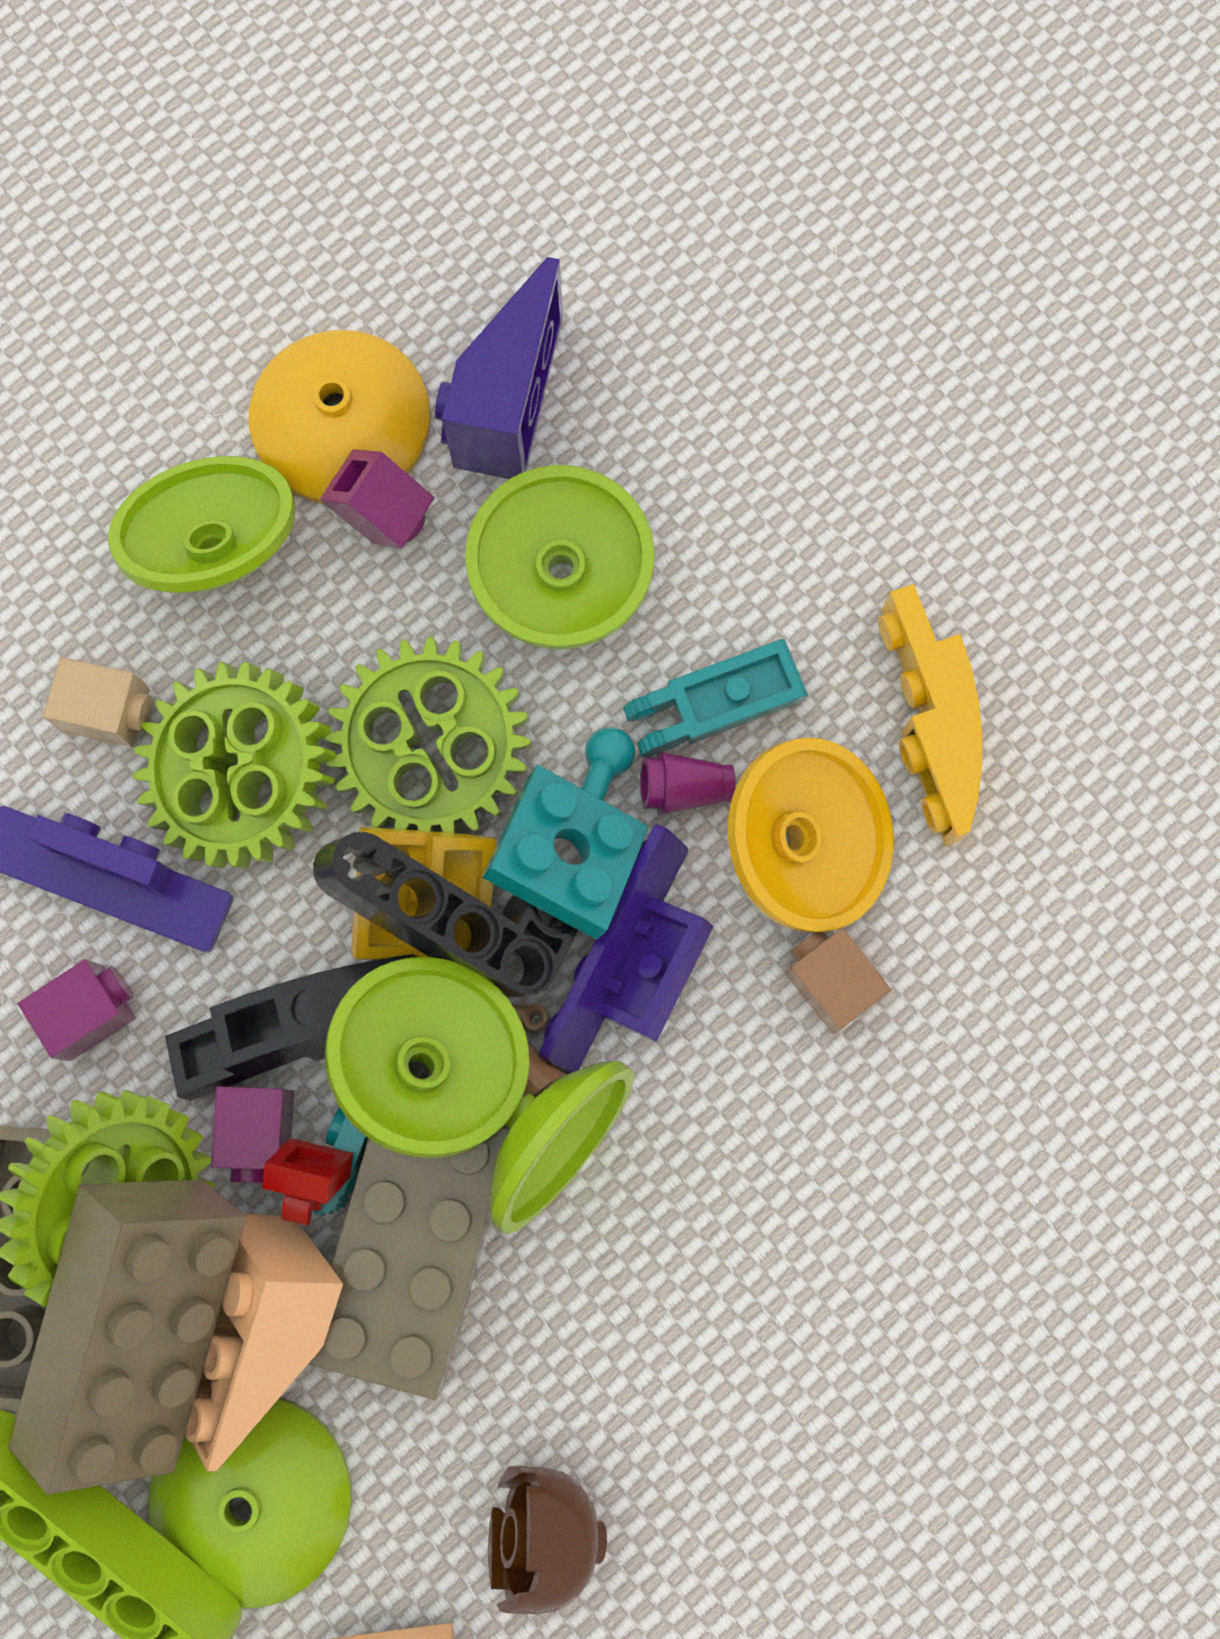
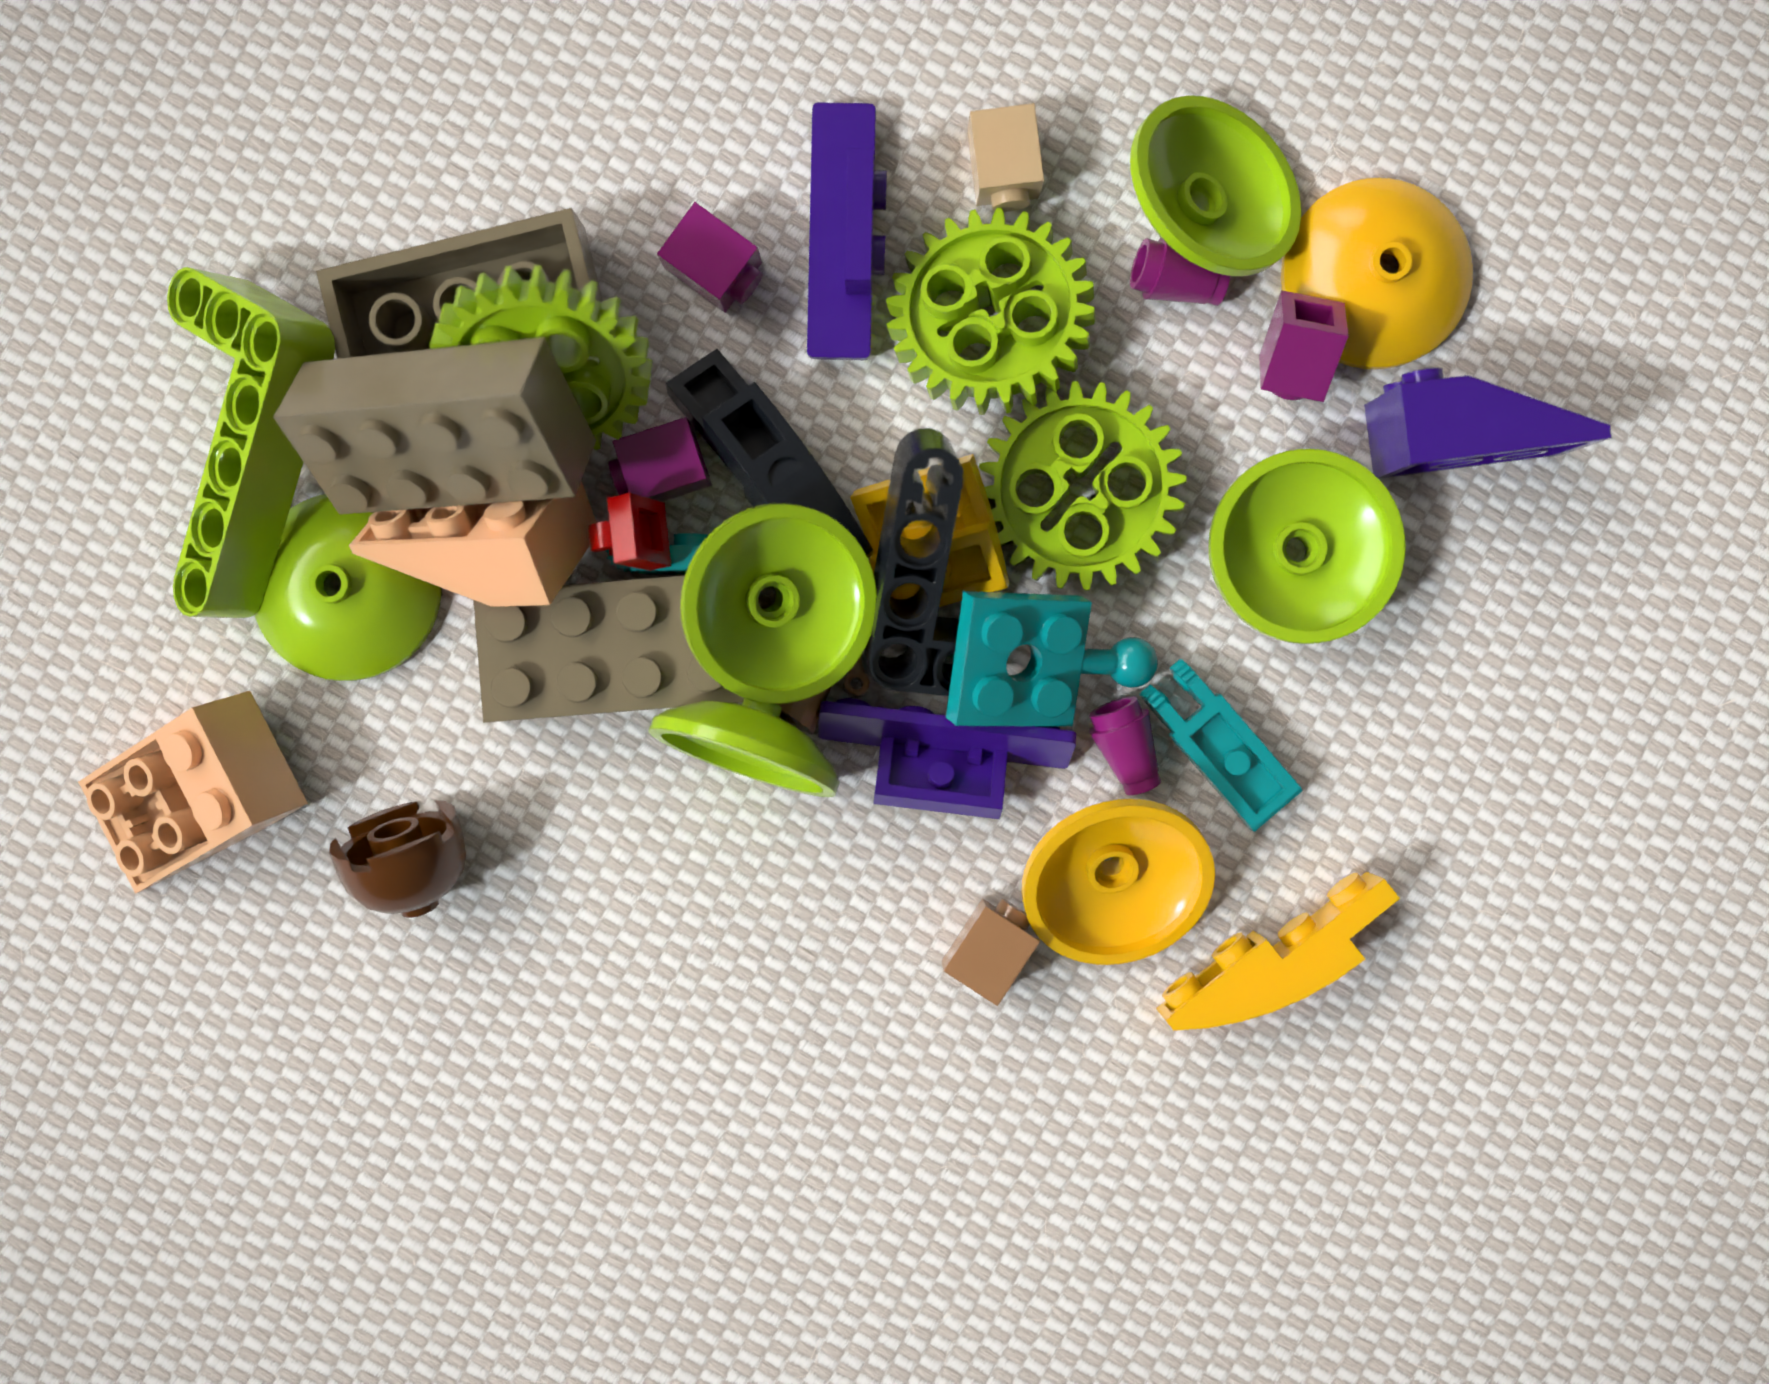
camera: 70 degrees right, 10 degrees up
none -> magenta cone [1130,238,1230,306]

